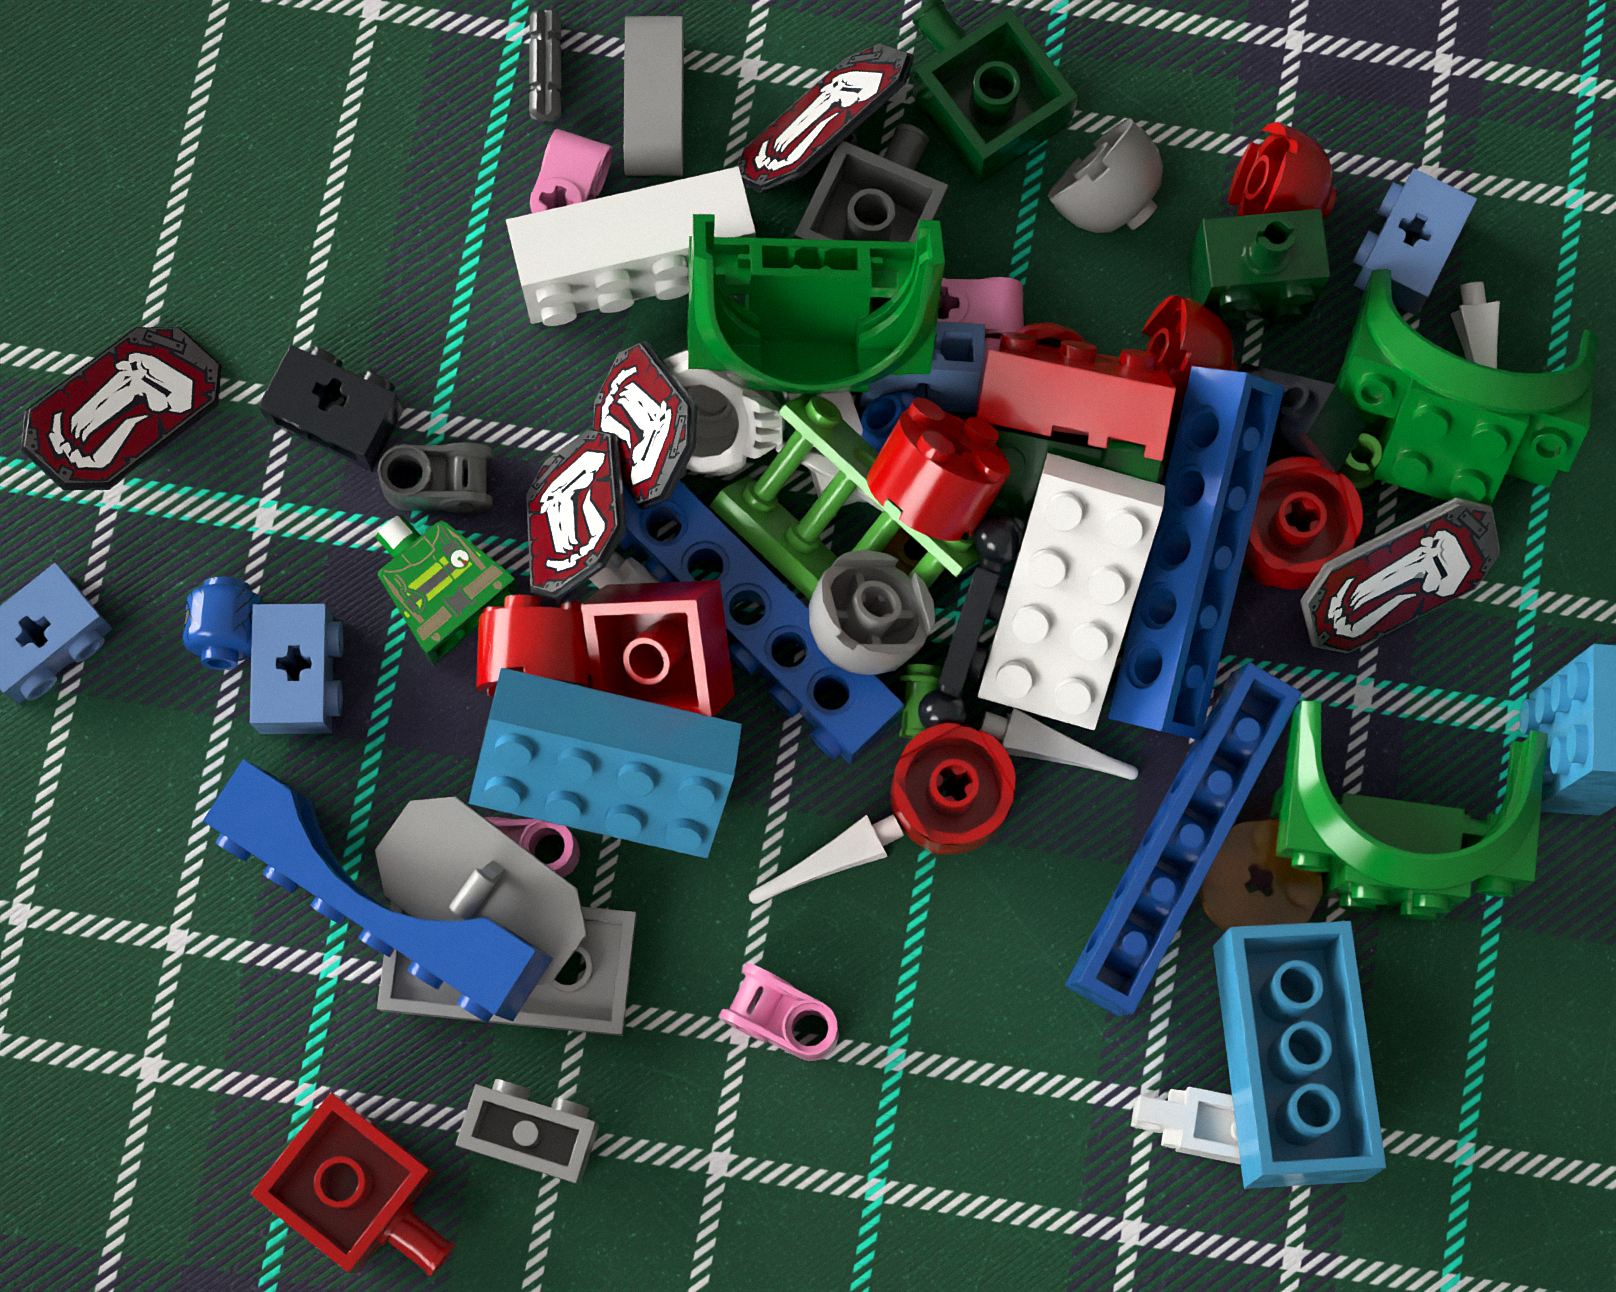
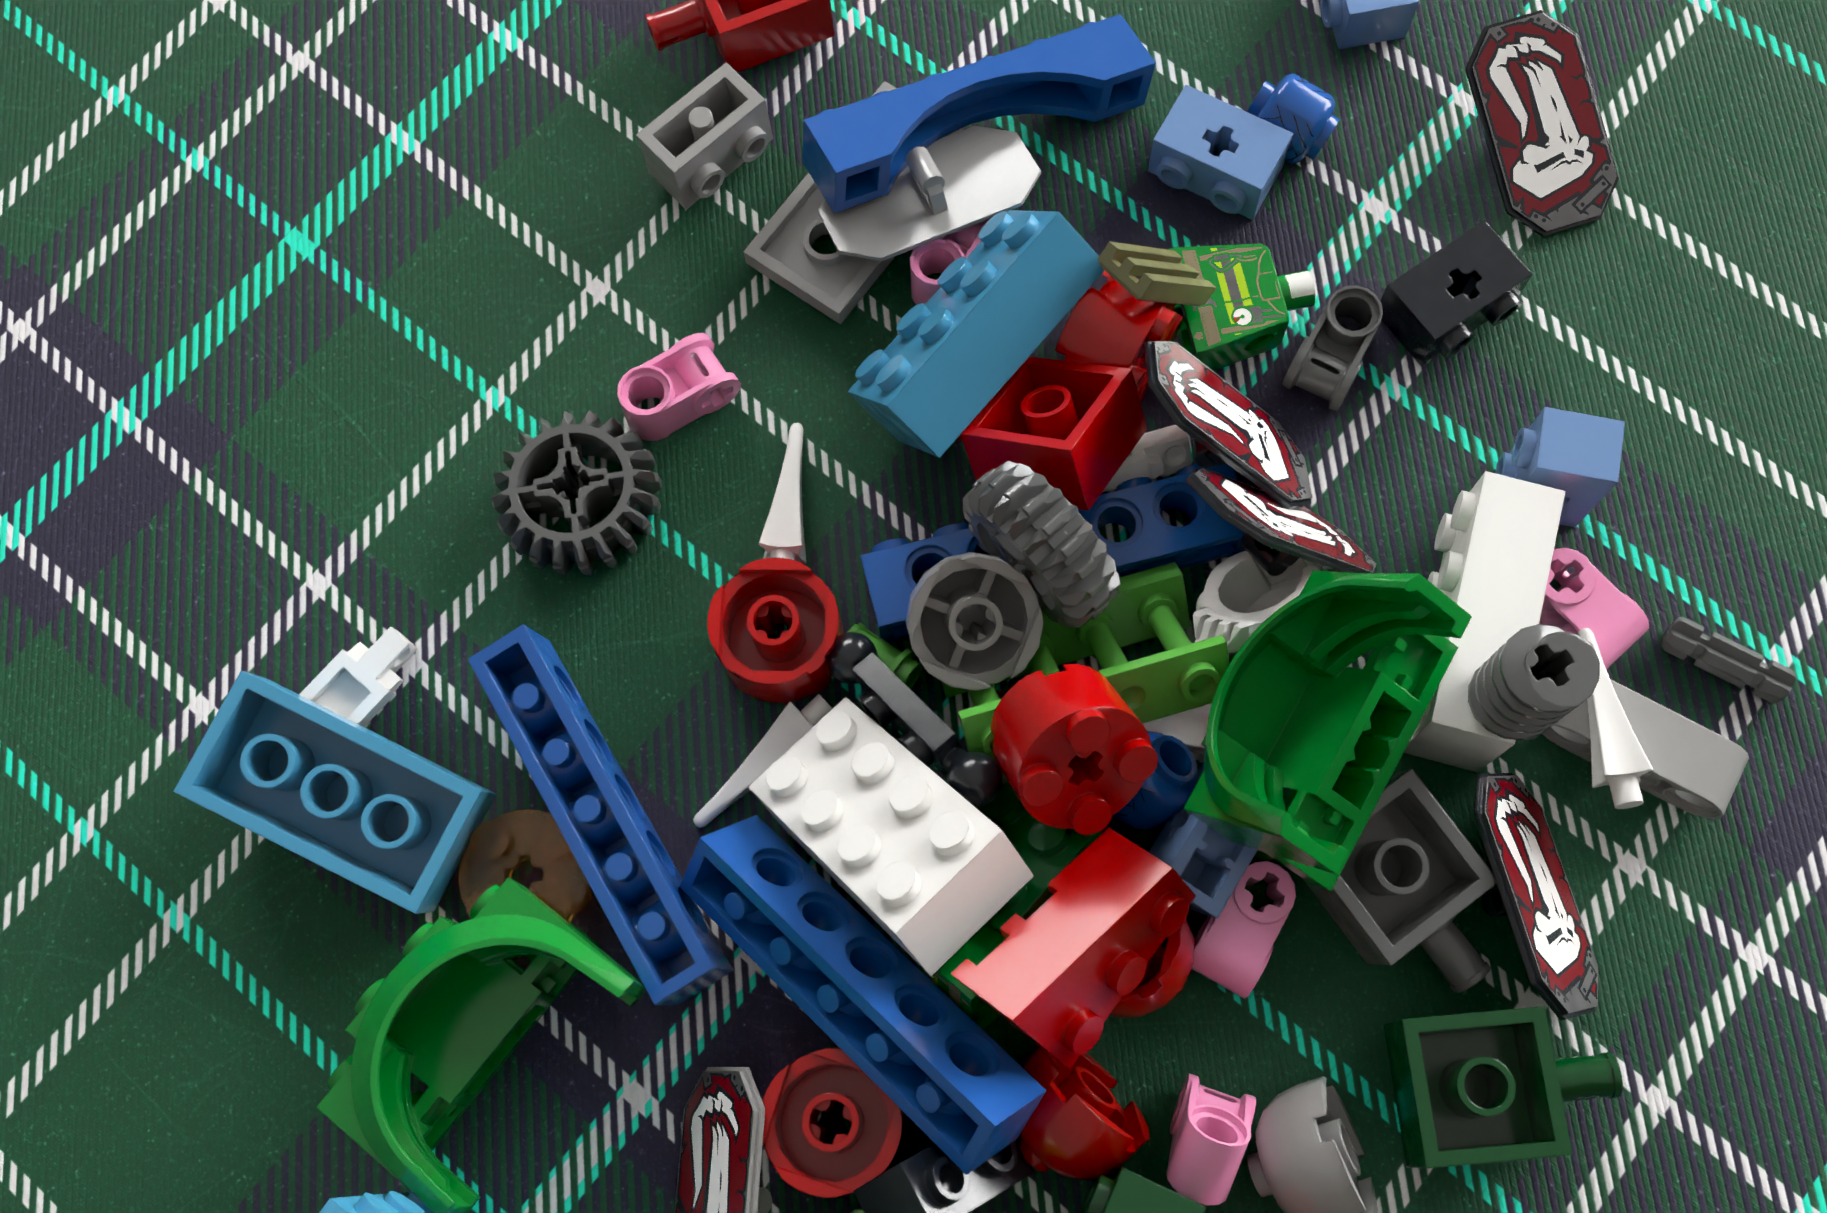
camera: 130 degrees right, 5 degrees down
none -> dark grey gear [491,410,662,577]
none -> dark grey gear [962,461,1121,629]
none -> olive tile [1097,241,1216,306]
none -> bright pink piece [1166,1073,1256,1205]
none -> dark grey piece [1468,624,1600,740]
none -> medium blue brick [1495,407,1625,527]
none -> white piece [1578,628,1653,809]

